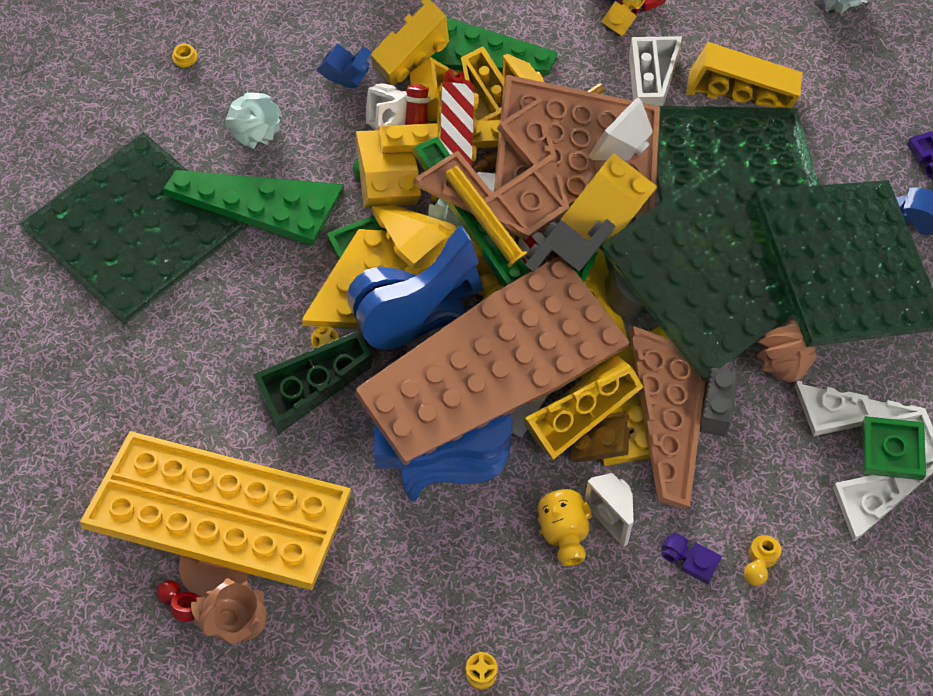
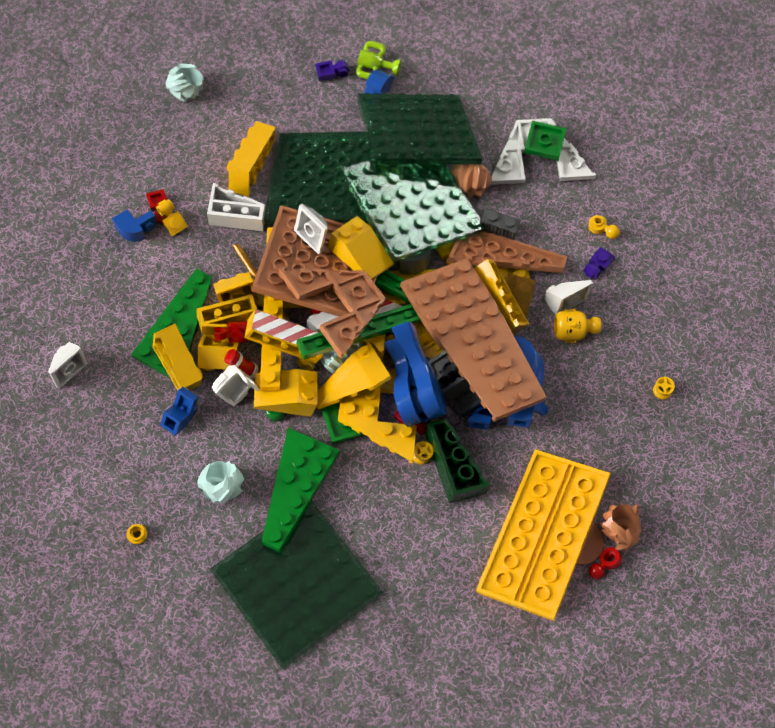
camera: 85 degrees left, 5 degrees up
yellow axle [445,166,527,267] -> none
dark grey bracket [525,219,616,272] -> none

